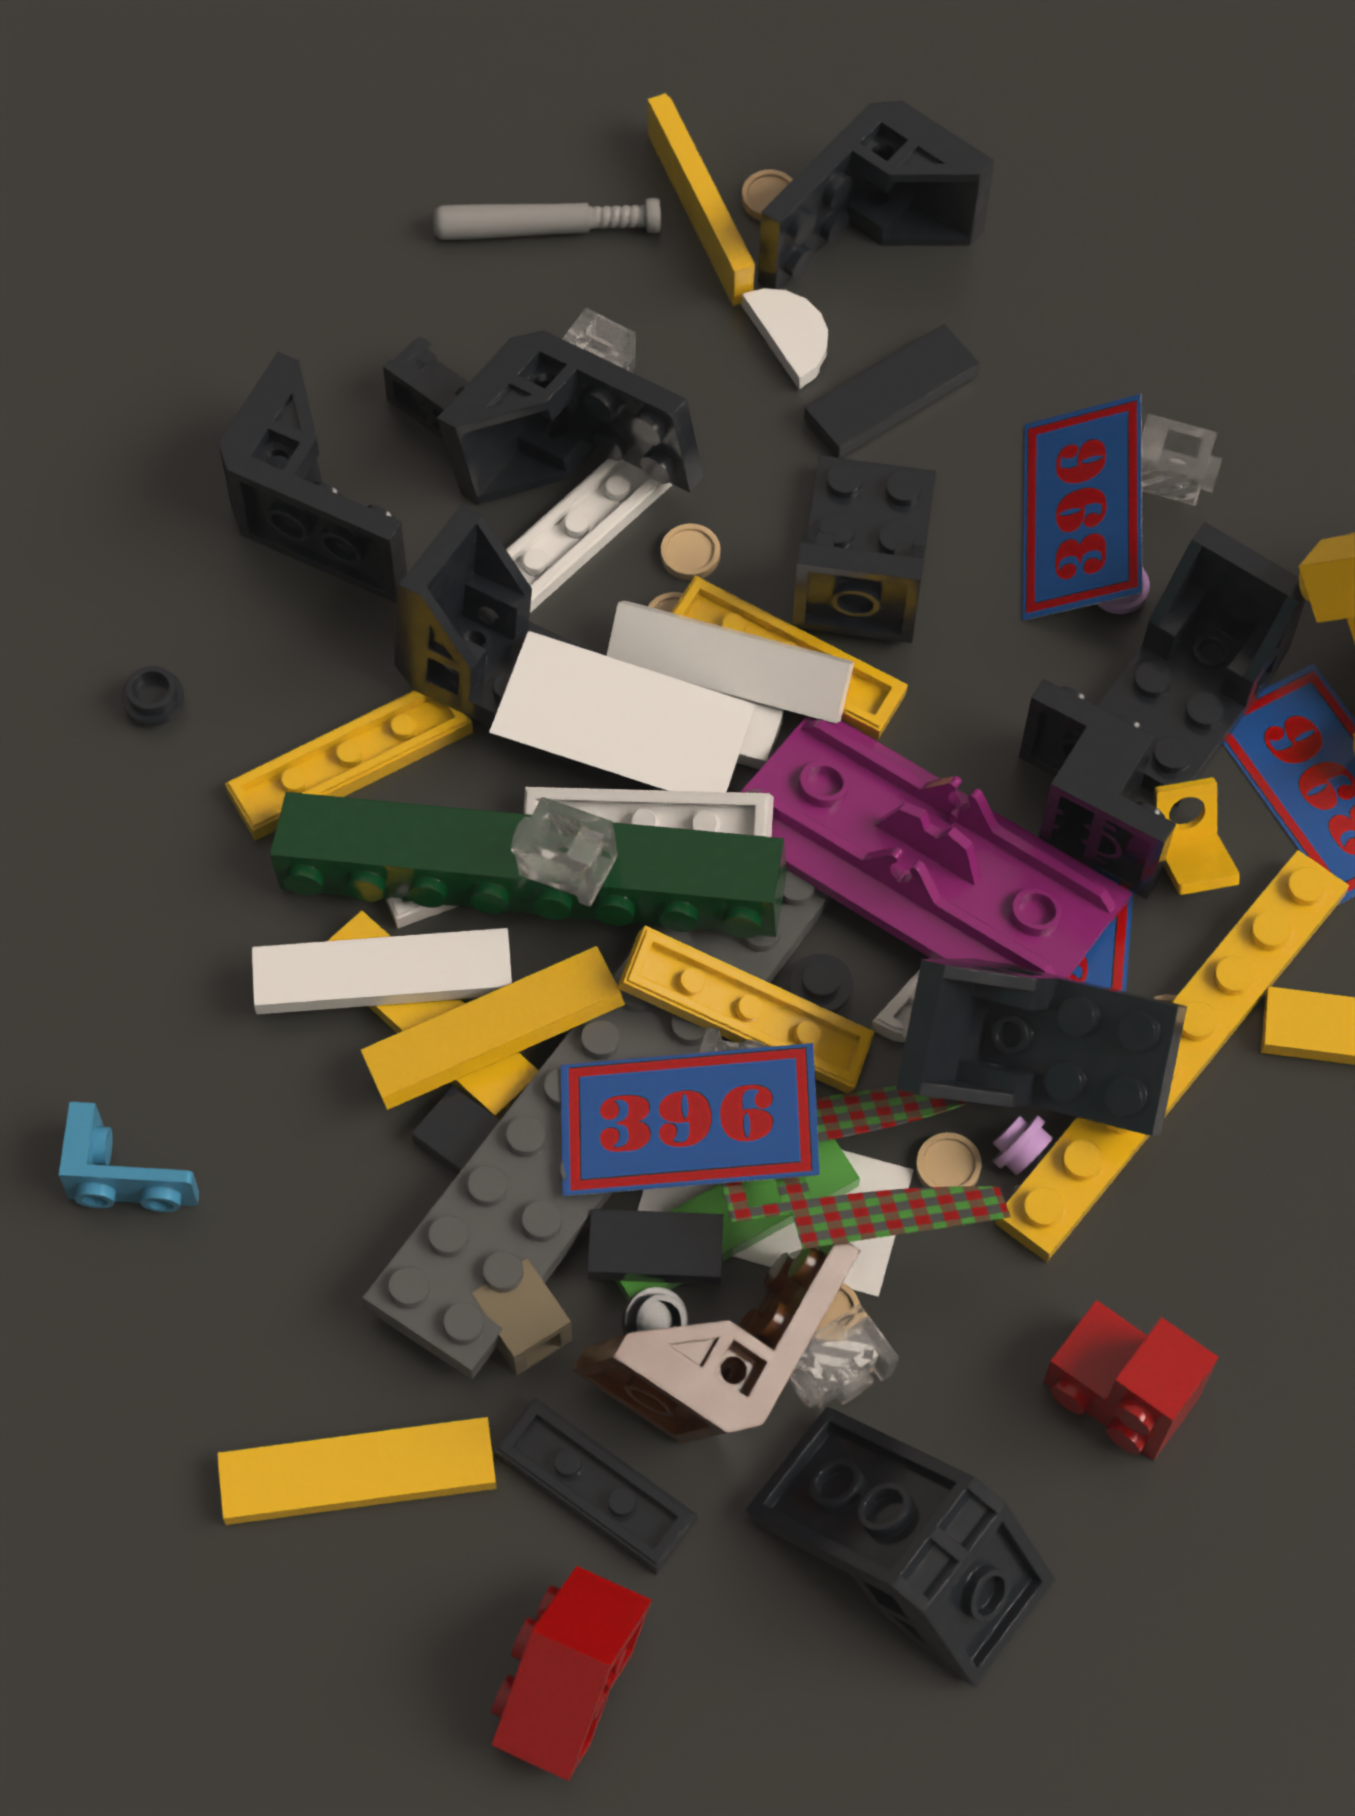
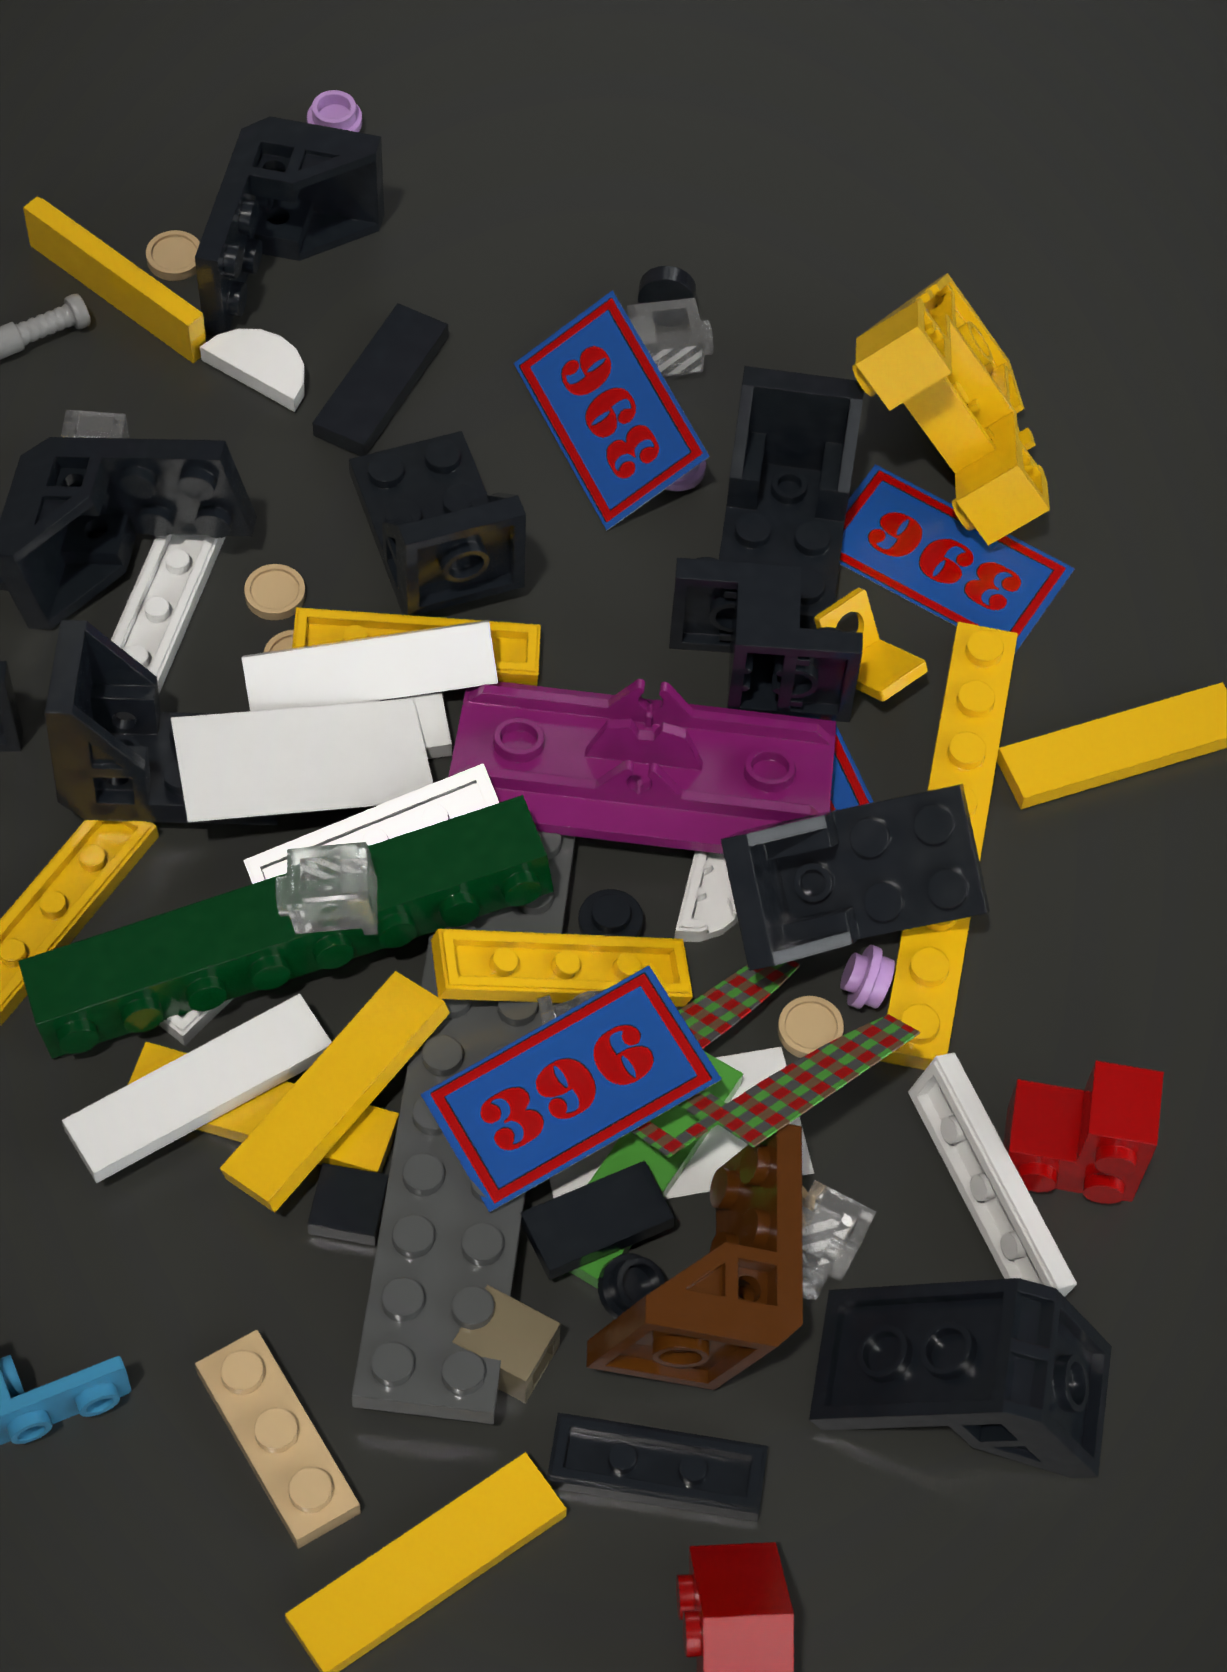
camera: 30 degrees left, 5 degrees down
none -> tan plate [195,1330,361,1549]
none -> lavender plate [307,90,362,132]
none -> black tile [638,266,696,322]
none -> white tile [908,1052,1077,1297]

